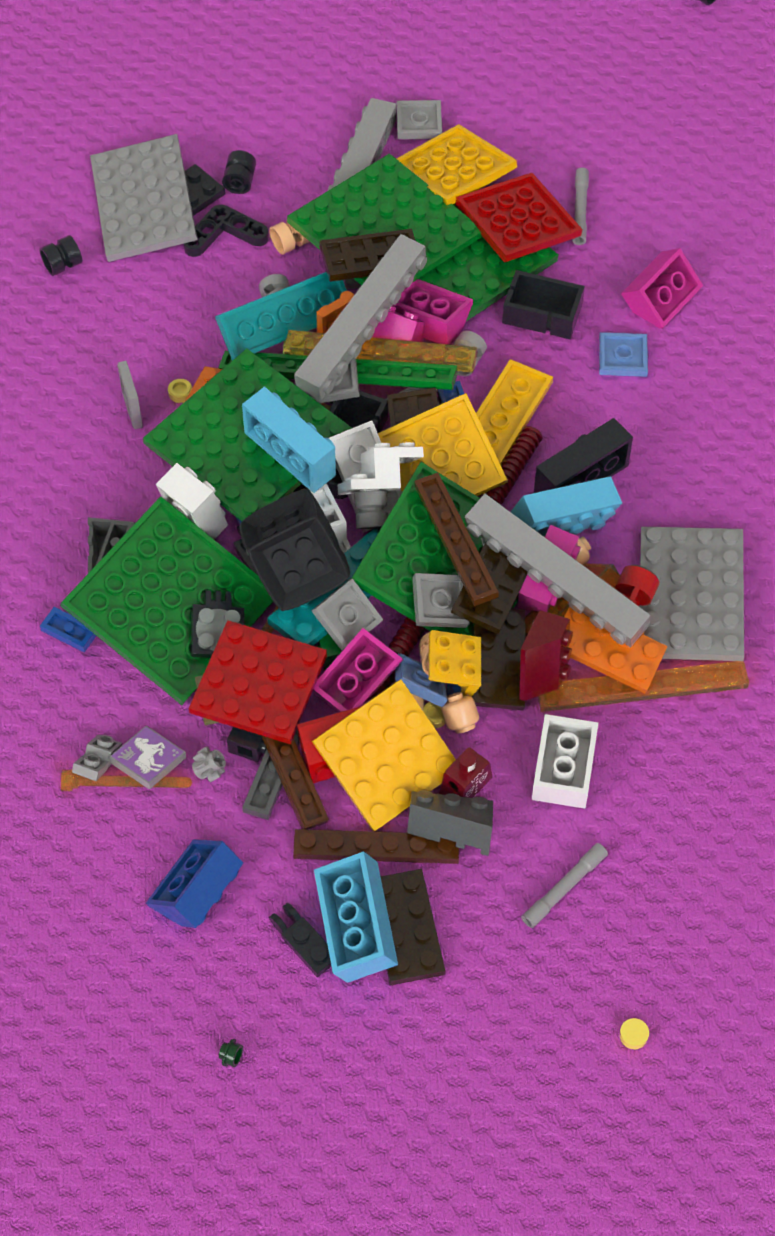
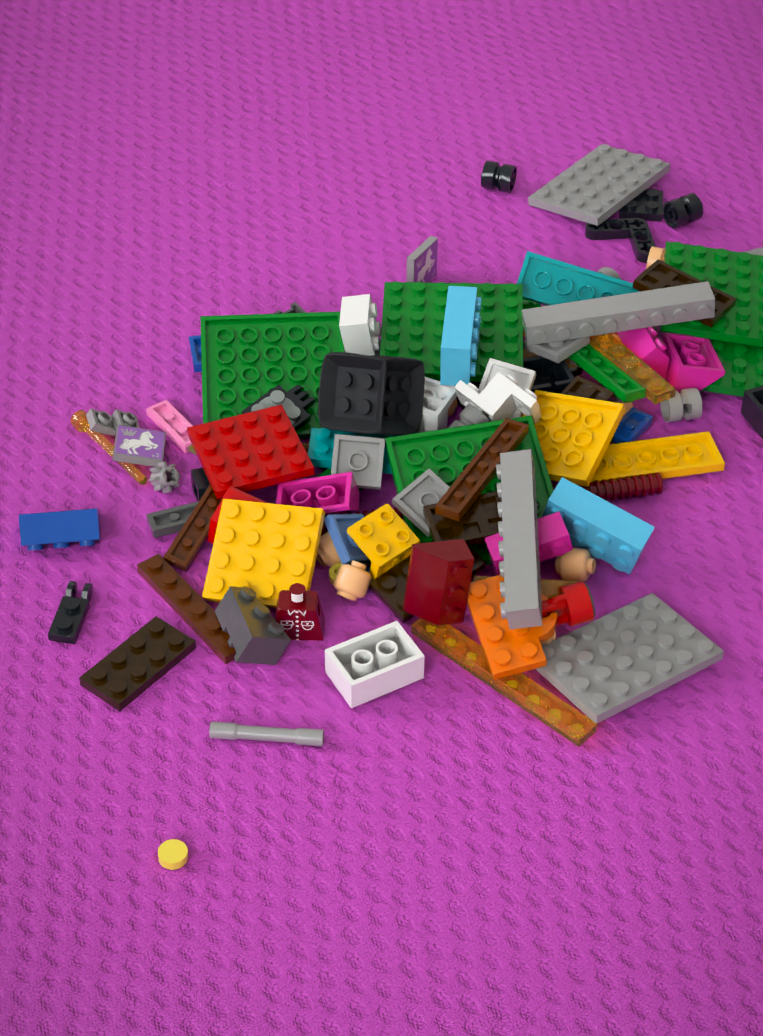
camera: 50 degrees right, 15 degrees down
medium azure brick [314,851,398,983] -> none
black brick [534,418,633,493] -> none
none -> bright pink tile [146,400,193,454]

